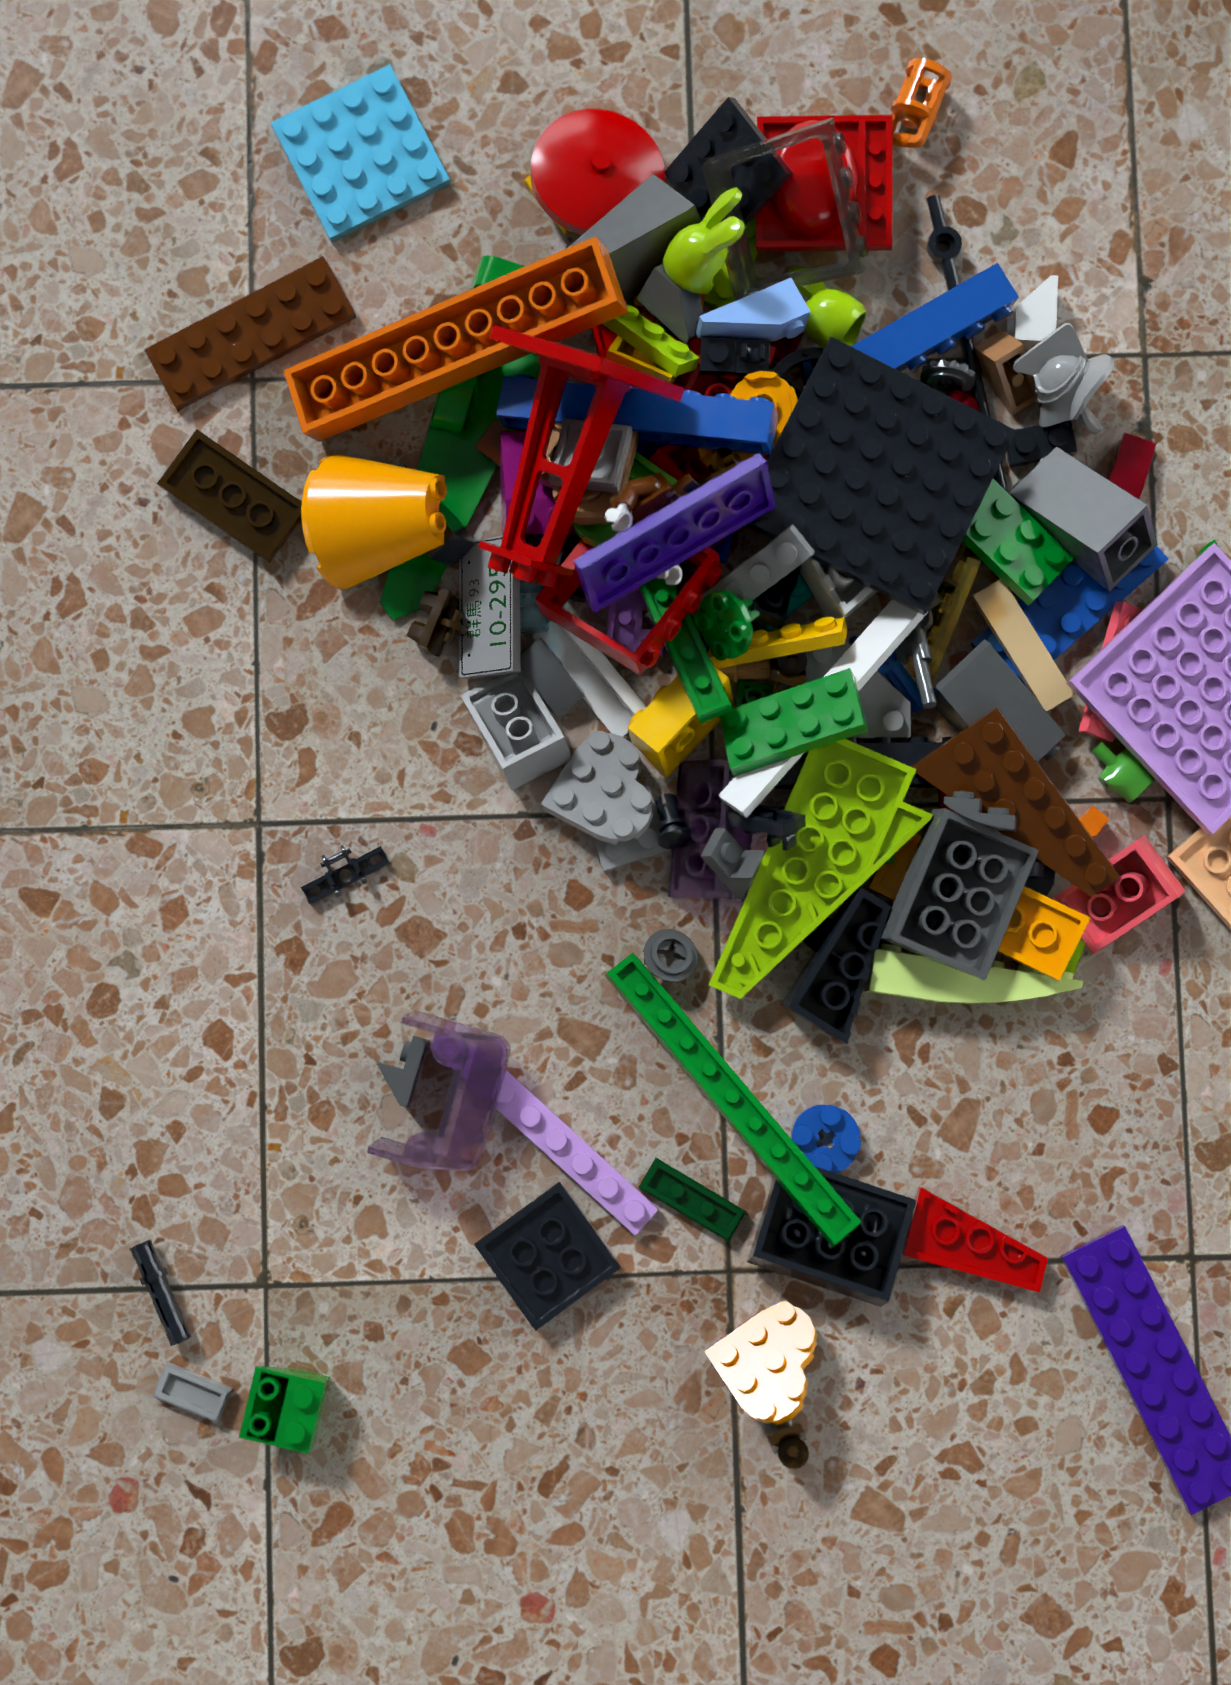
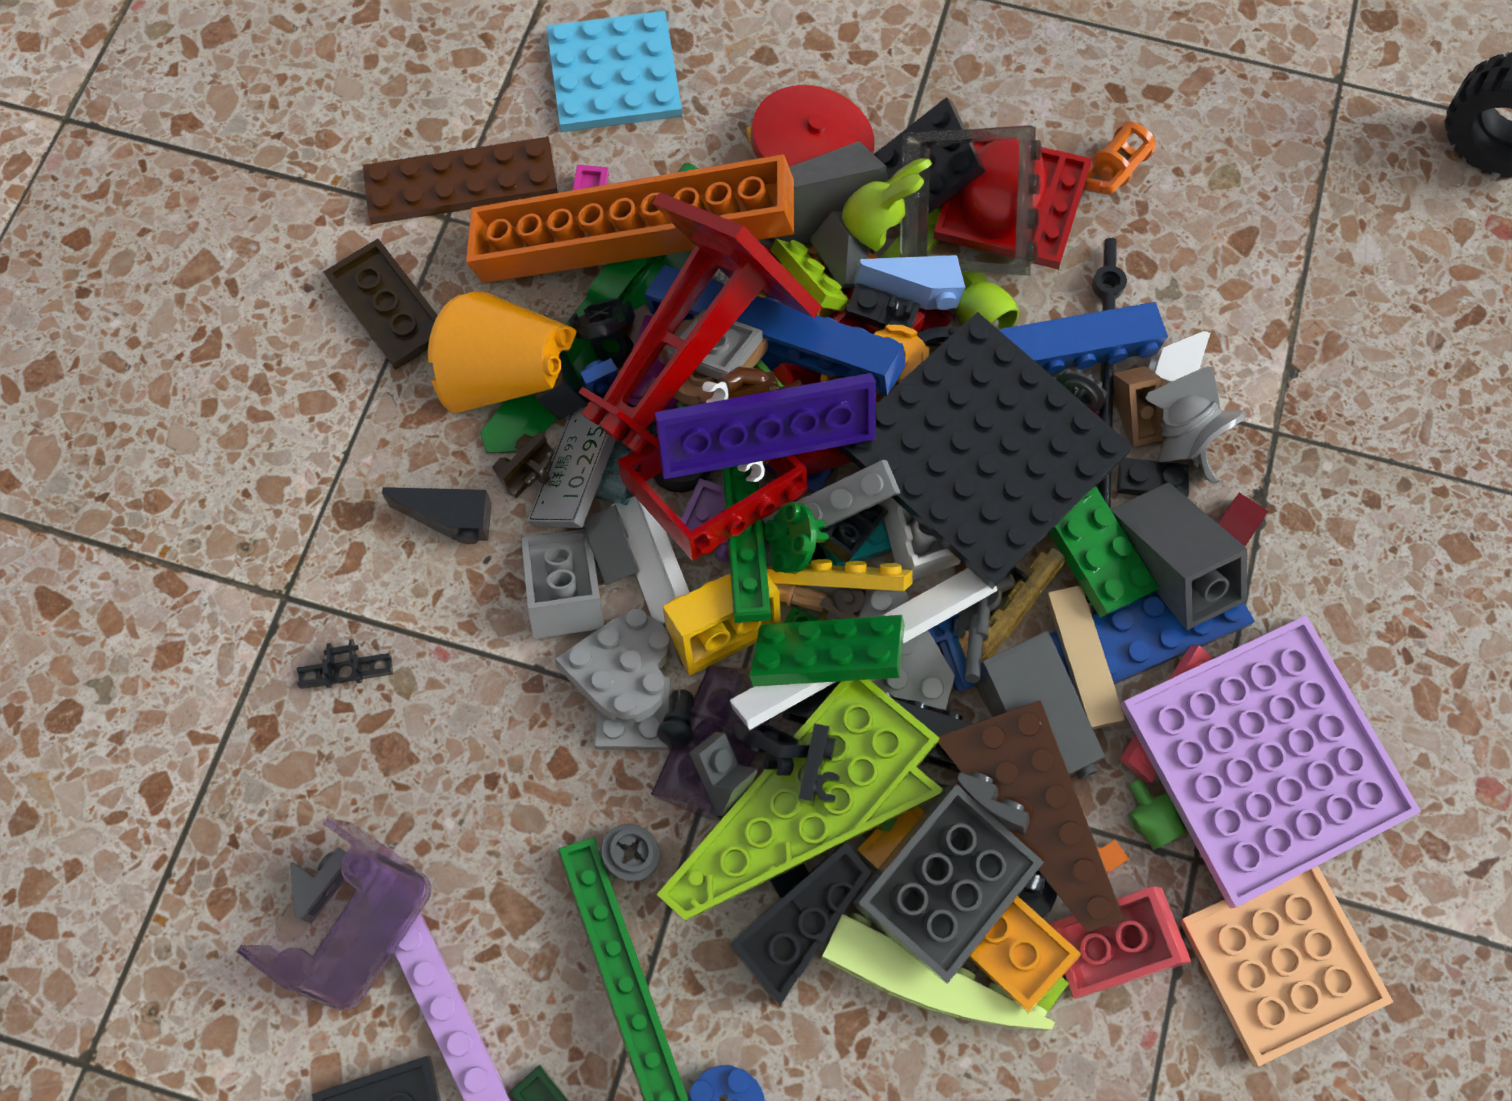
camera: 20 degrees right, 15 degrees down
none -> black slope [382,487,492,544]
none -> black tile [568,299,635,363]
none -> dark pink plate [573,165,609,190]
none -> blue plate [580,358,618,403]
none -> black plate [799,723,840,806]

